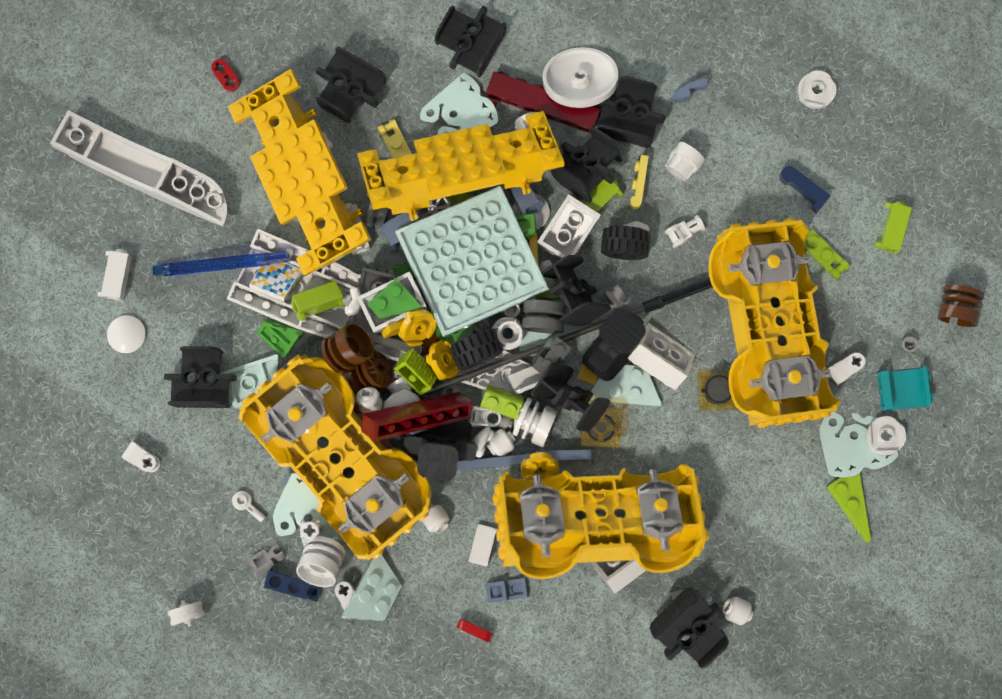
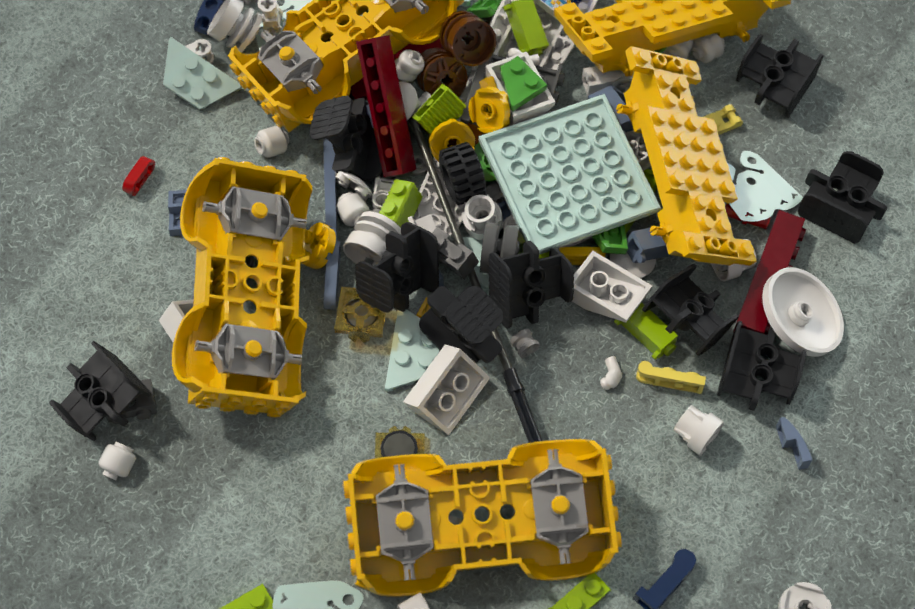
camera: 90 degrees right, 20 degrees down
black tyre [601,225,651,260] -> none
white connector [664,215,705,248] -> none

